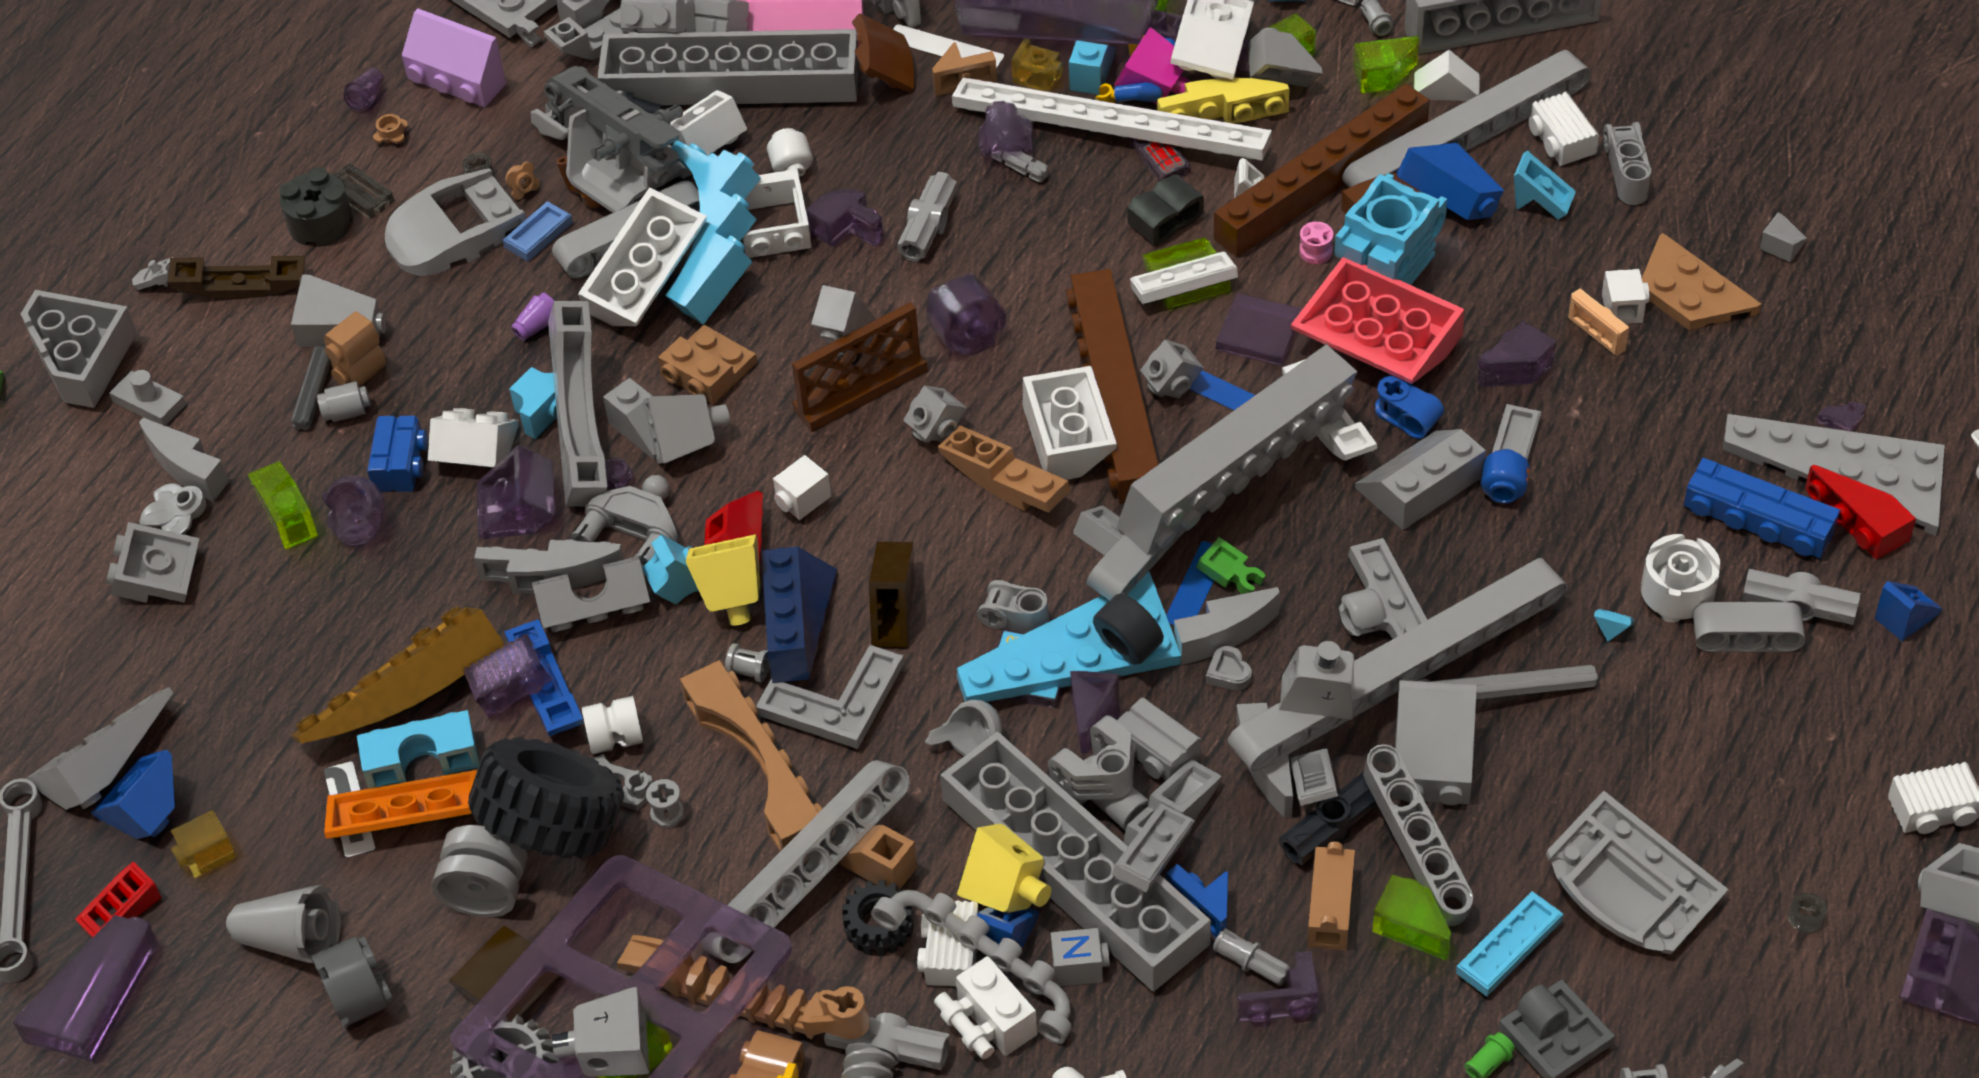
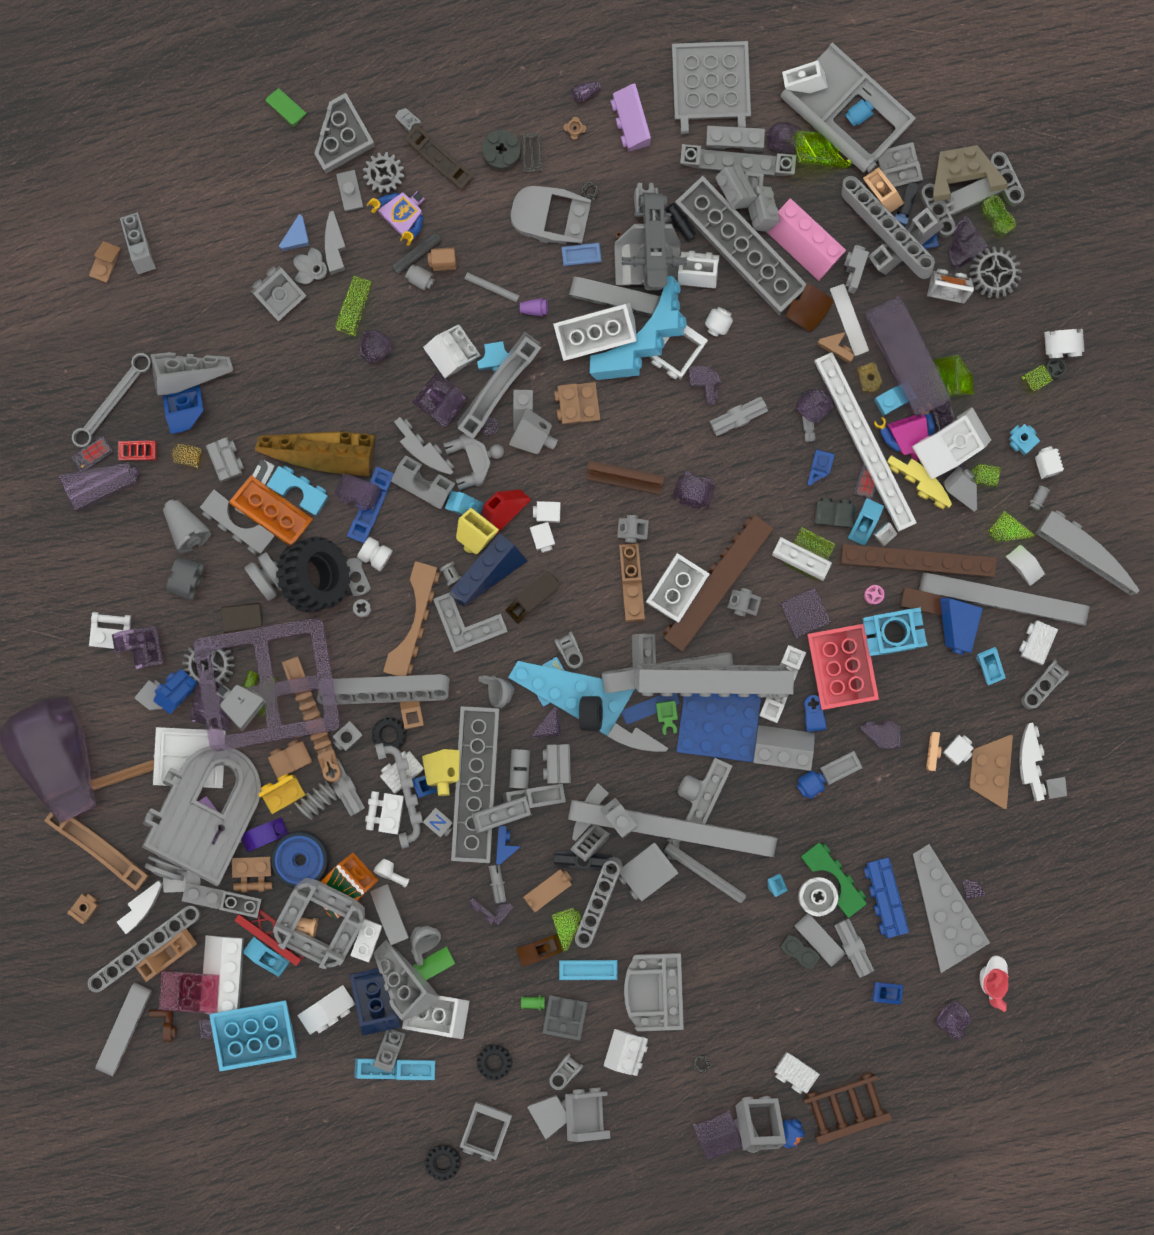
camera: 45 degrees right, 35 degrees up
light grey slope [291,275,386,347] -> none
blue brick [367,416,428,492] -> none
medium nougat plate [505,162,540,200] -> none
light grey brick [811,285,876,362] -> none
light grey piece [1048,715,1134,805] -> none
blue sticker [1189,371,1255,410] -> none
light grey tile [1206,646,1252,691] -> none
red slope [1805,464,1916,560] -> none
none -> tile [71,436,114,473]
none -> light grey arch [200,490,276,555]
none -> light grey brick [206,437,244,483]
none -> medium blue slope [279,214,310,251]
none -> light grey brick [333,721,364,751]
none -> light grey gear [363,152,404,194]
none -> torso [367,191,425,246]
none -> light grey bar [465,272,519,303]
none -> reddish brown slope [516,934,564,967]
none -> white brick [530,522,555,553]
none -> white brick [604,1029,648,1076]
none -> blue plate [676,693,761,762]
none -> pearl dark grey brick [779,935,820,969]
none -> green arch [800,842,867,918]
none -> blue slope [807,449,835,485]
none -> medium azure slope [848,498,884,546]
none -> white slope [1019,723,1046,801]

